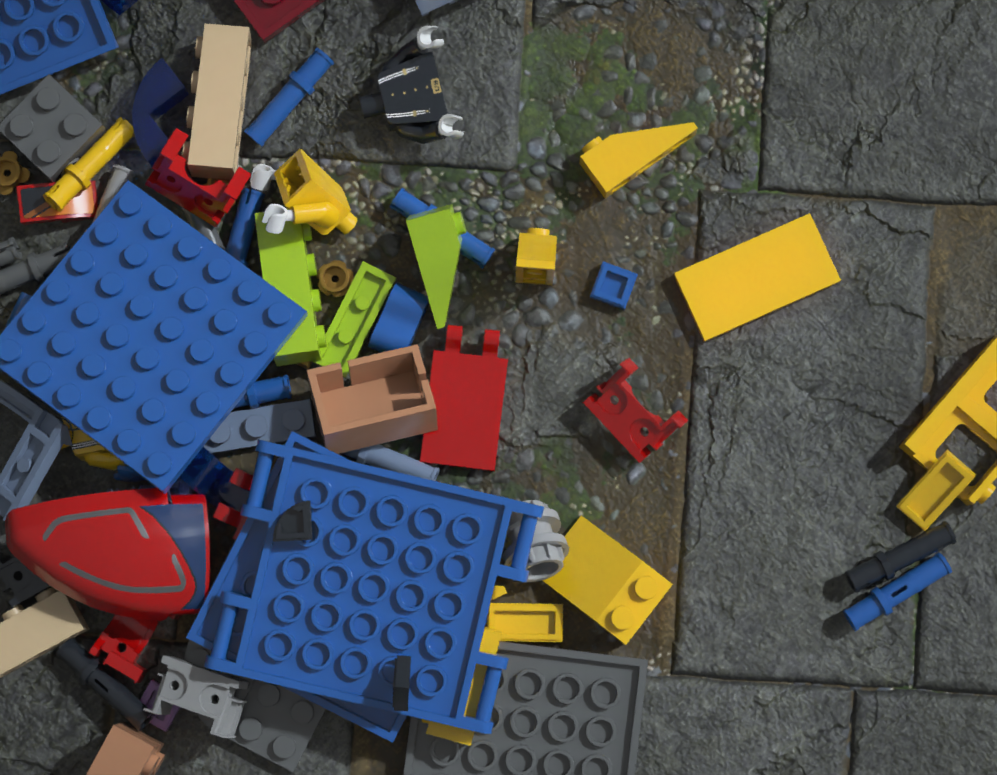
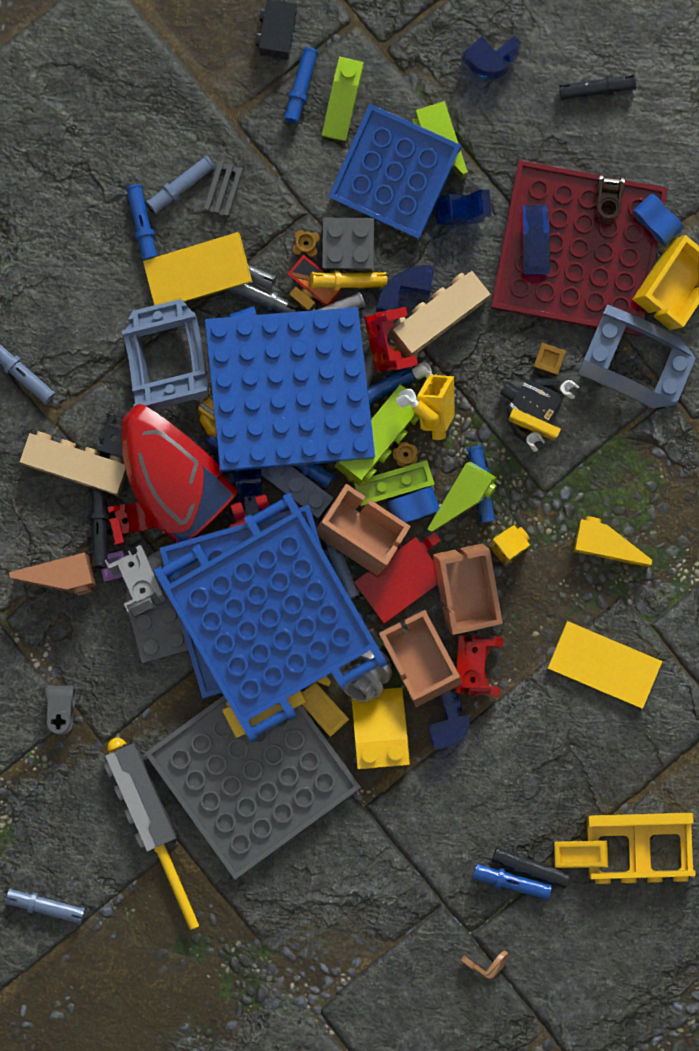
camera: 45 degrees right, 0 degrees up
blue pin [244,47,334,147] -> none
black tile [273,500,313,542] -> none
black tile [392,655,411,711] -> none
blue tile [590,261,638,310] -> none
none -> pearl gold plate [289,287,315,311]
none -> nougat piece [379,610,462,707]
none -> clear blue brick [428,692,470,750]
none -> nougat piece [433,544,503,635]
none -> medium nougat piece [461,951,510,979]
none -> yellow tile [508,408,561,441]
none -> pearl gold plate [533,343,566,376]

